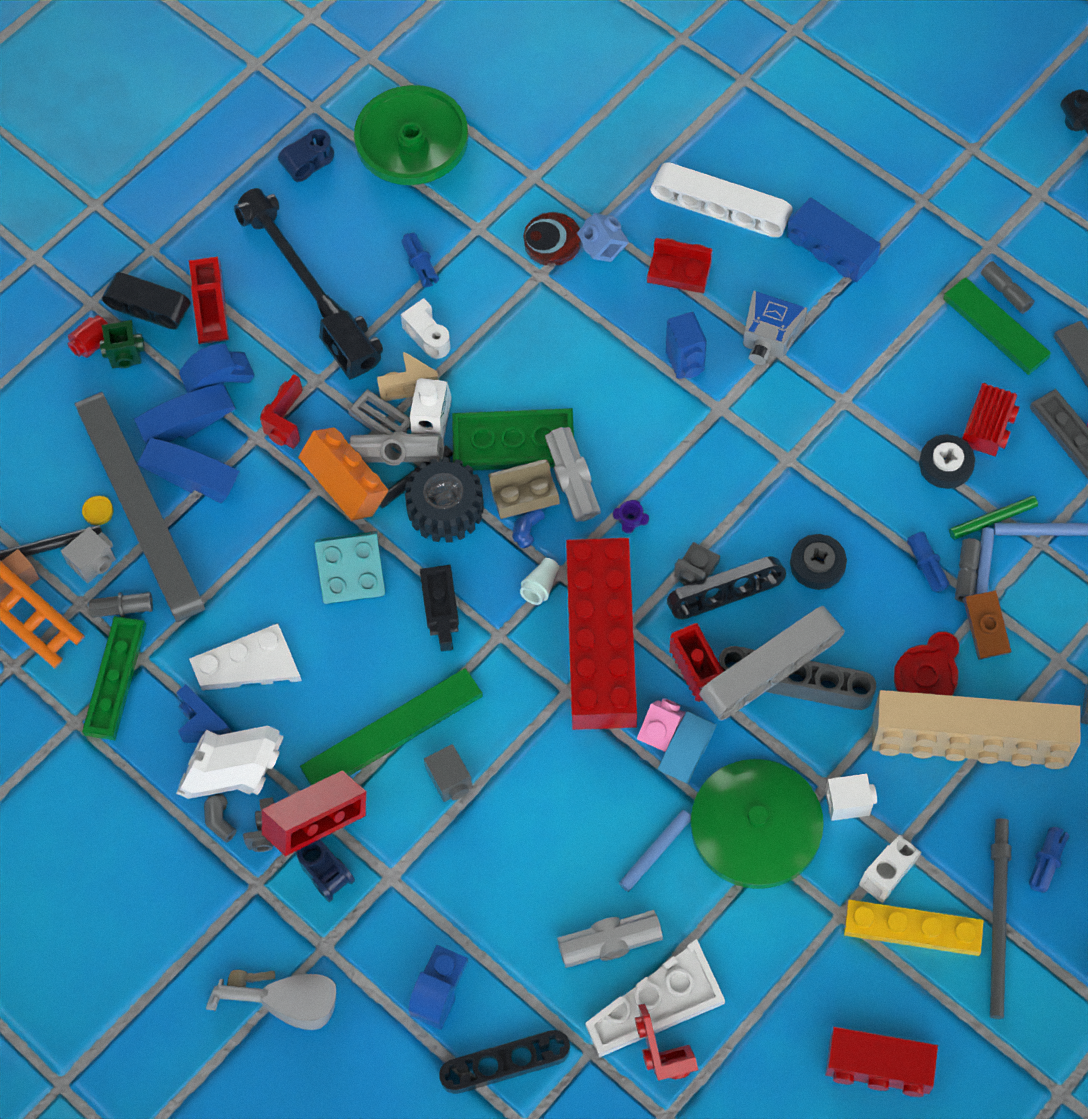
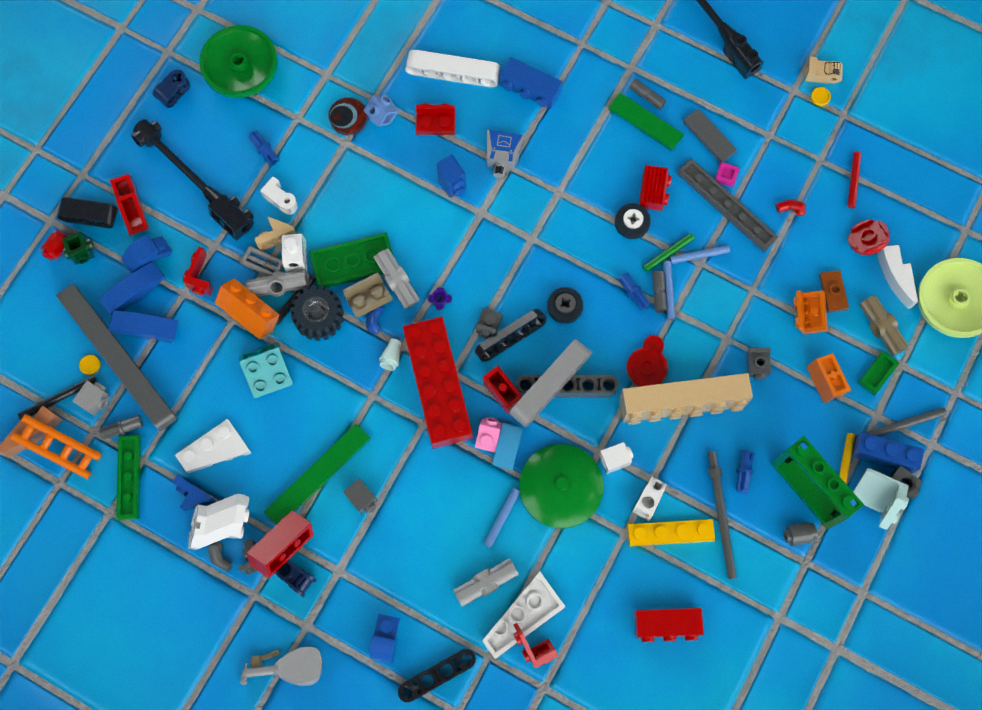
camera: 15 degrees left, 10 degrees up
black hinge [420,564,459,652] -> none
dark orange plate [963,590,1011,660] -> none

